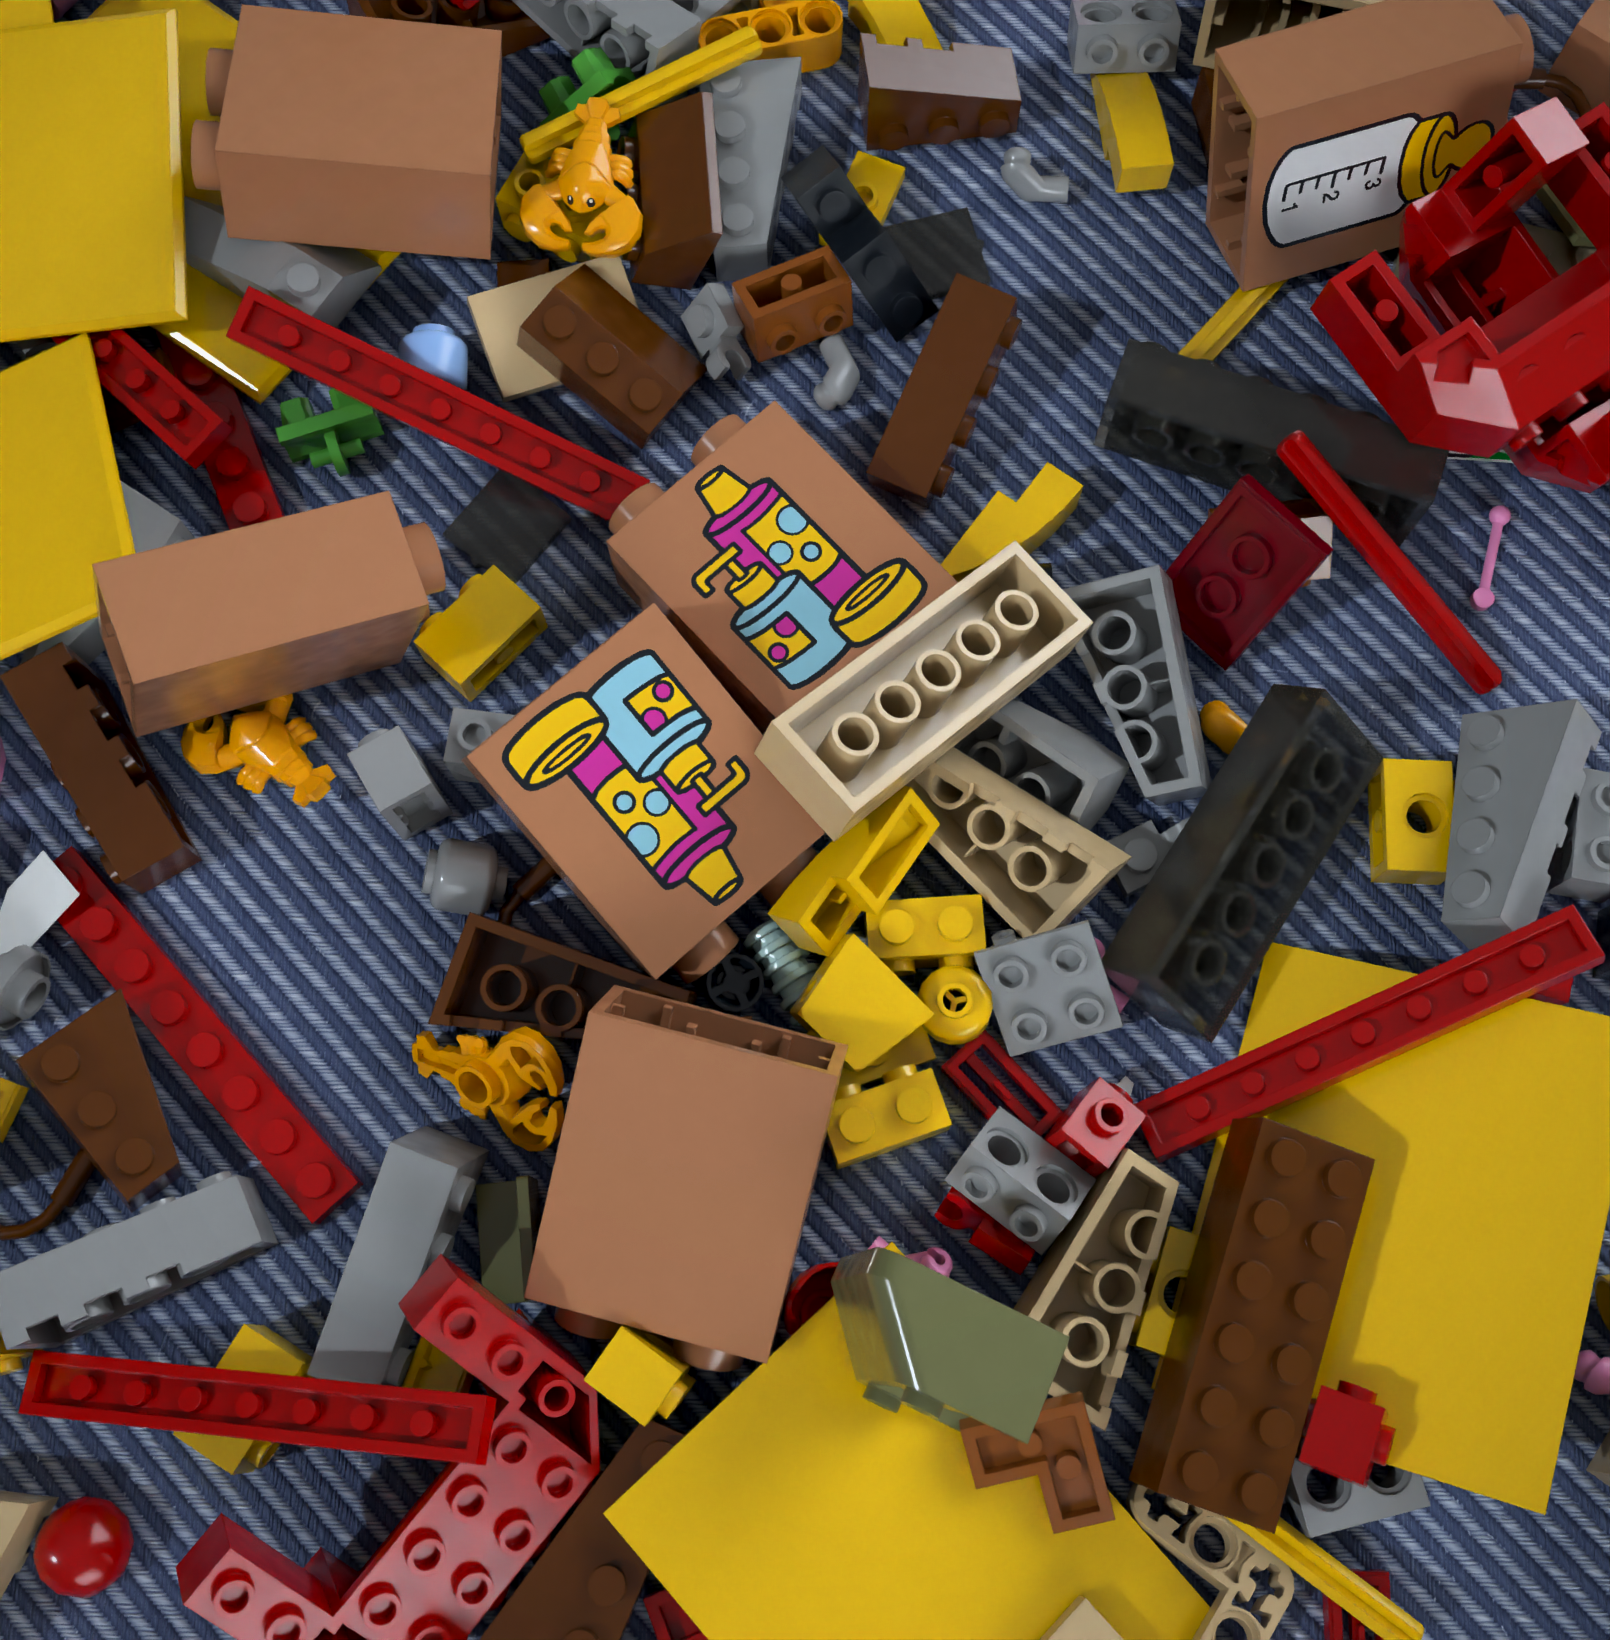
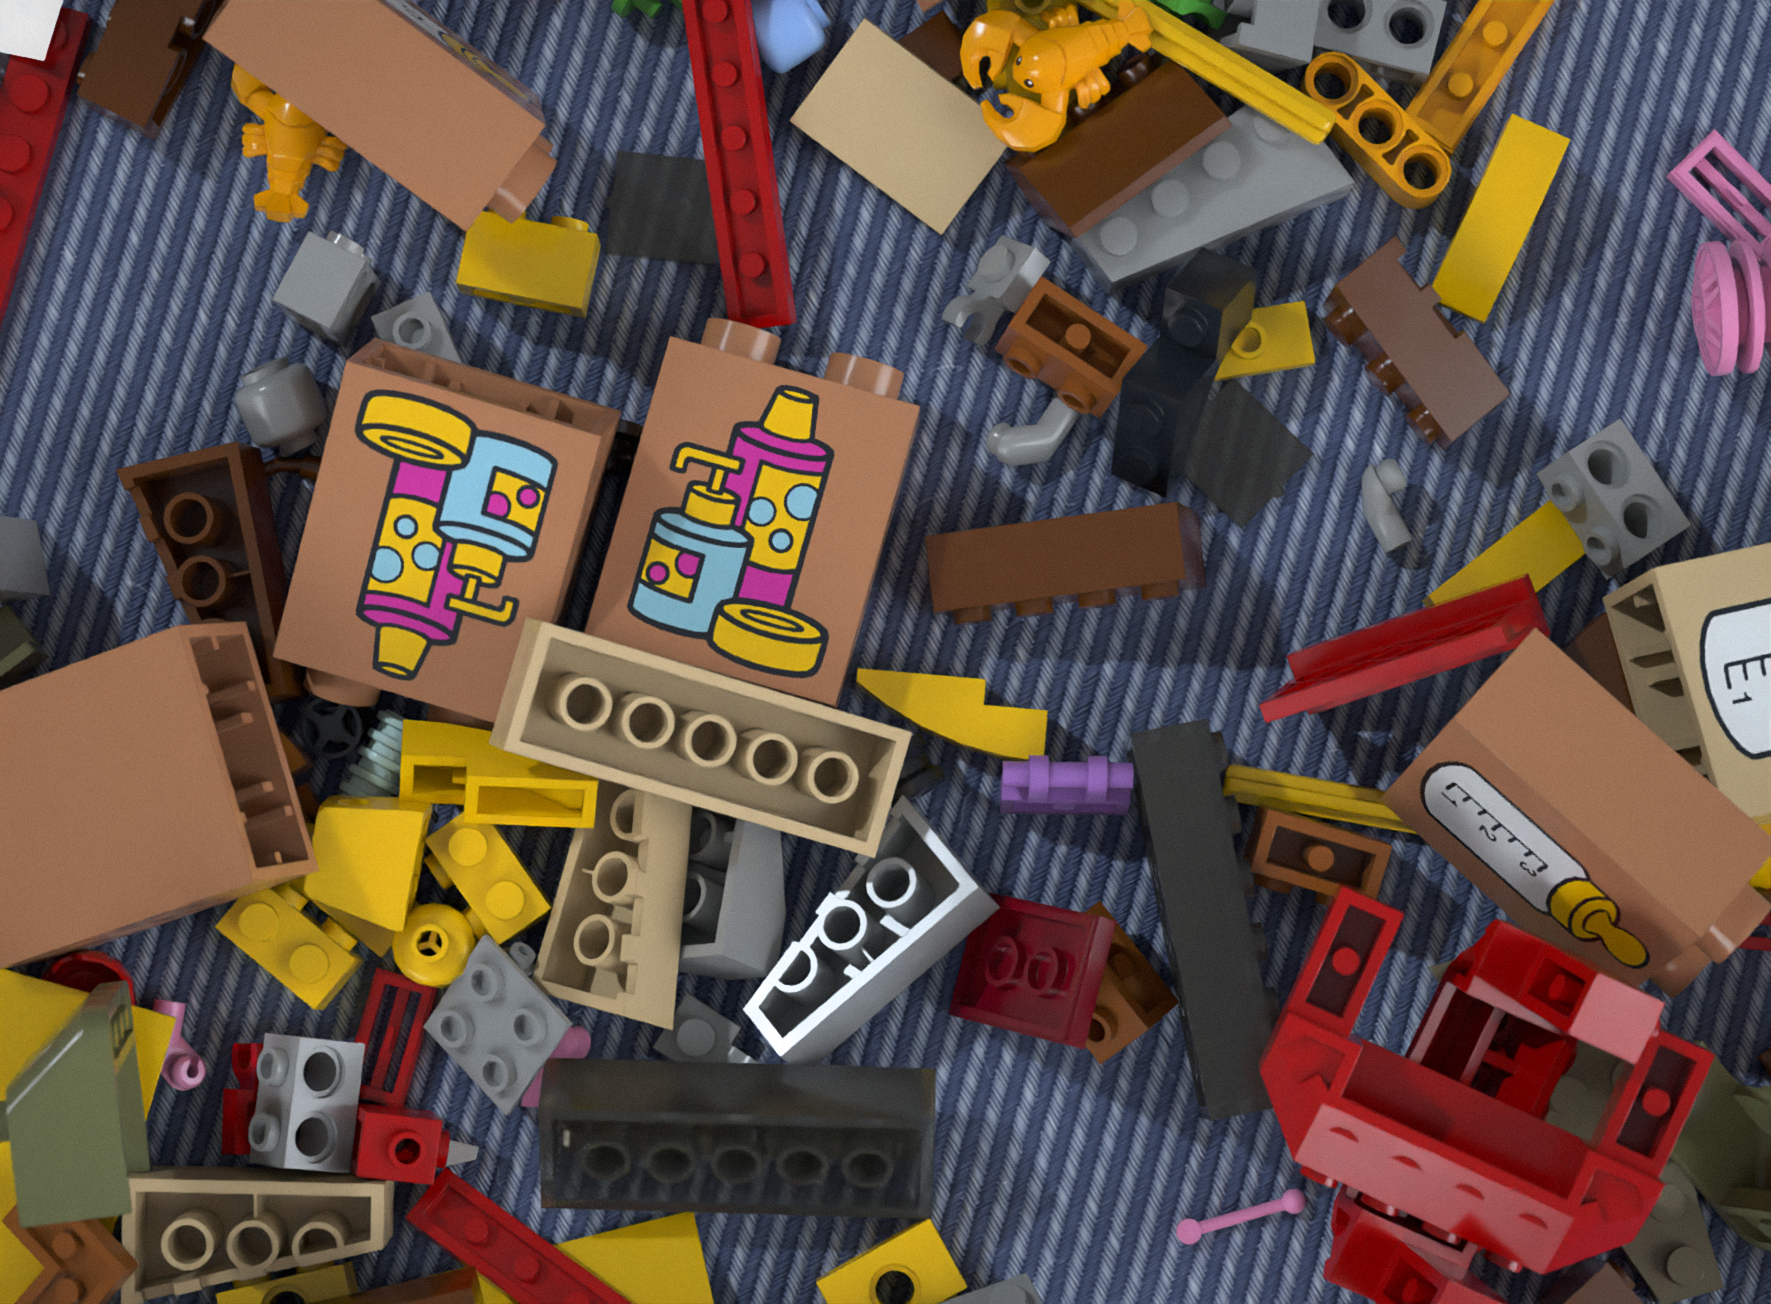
camera: 55 degrees right, 10 degrees up
light orange animal [412,1026,565,1152] -> none
reddish brown slope [517,264,707,450] -> none
light orange arm [1199,700,1281,756] -> none
red axle [1276,430,1502,695] -> none
none -> medium lavender plate [1000,755,1134,815]
none -> dark orange brick [1241,803,1393,907]
none -> red fence [1259,573,1551,723]

